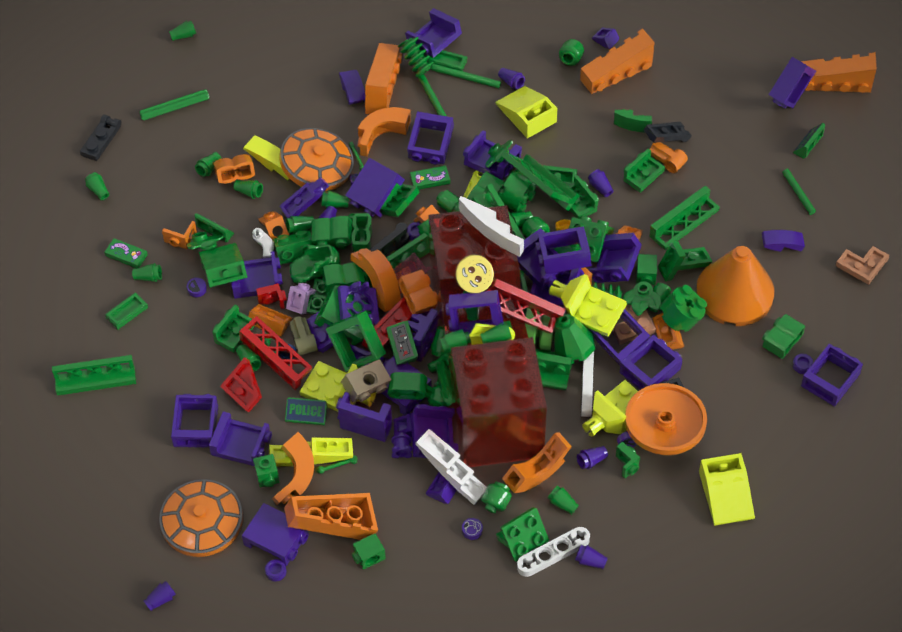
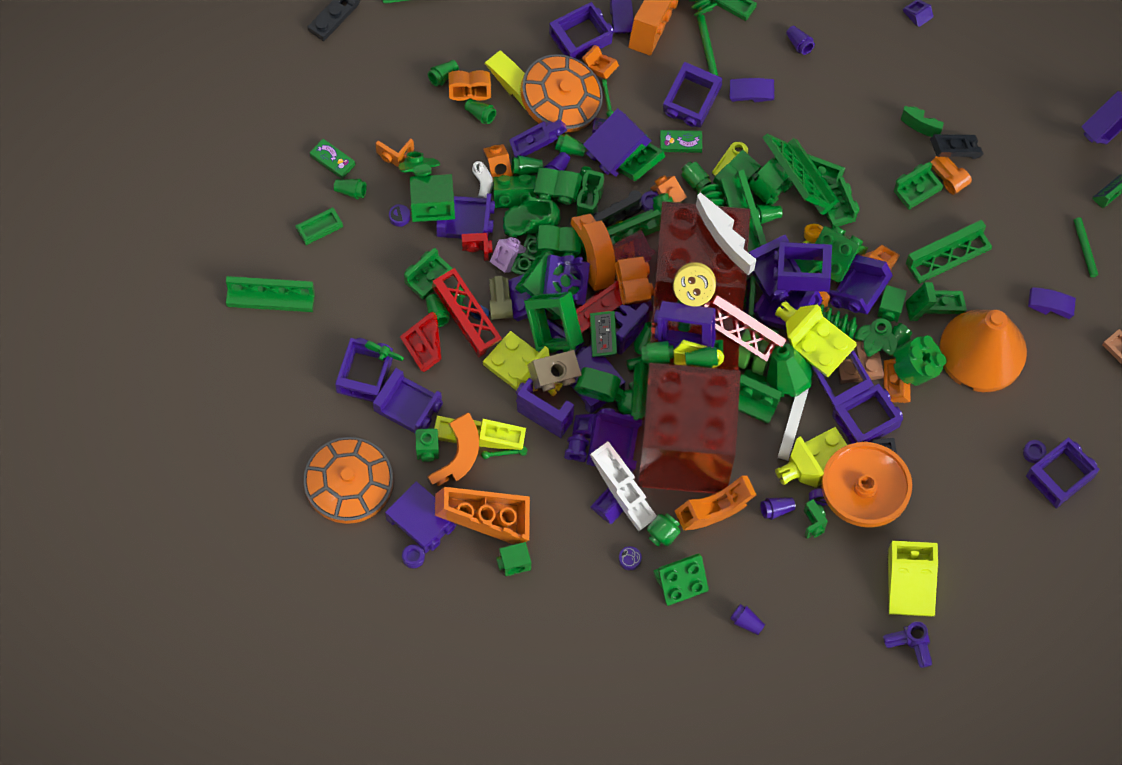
camera: 10 degrees right, 10 degrees up
green cone [85,172,110,200] -> none
dark purple cone [144,581,176,611] -> none
green slope [194,213,234,242] -> none
orange slope [248,304,292,337] -> none
slope [285,397,328,425] -> none
orange arch [357,107,411,157] -> none
green bar [431,64,501,88] -> none
dark purple panel [463,131,522,181] -> none
green plate [485,140,513,168] -> none
neon yellow slope [495,86,558,139] -> none
white beam [517,527,590,577] -> none
green head [522,216,550,238] -> none
green cone [548,485,579,515] -> none
green head [559,39,584,66] -> none
orange wedge [580,29,655,94] -> none
dark purple cone [588,169,614,197] -> none
green brick [762,314,805,359] -> none
none -> green piece [365,341,404,361]
none -> dark purple window [549,2,614,60]
none -> orange bracket [583,45,619,79]
none -> dark purple slope [730,78,774,102]
none -> dark purple axle [883,622,932,668]

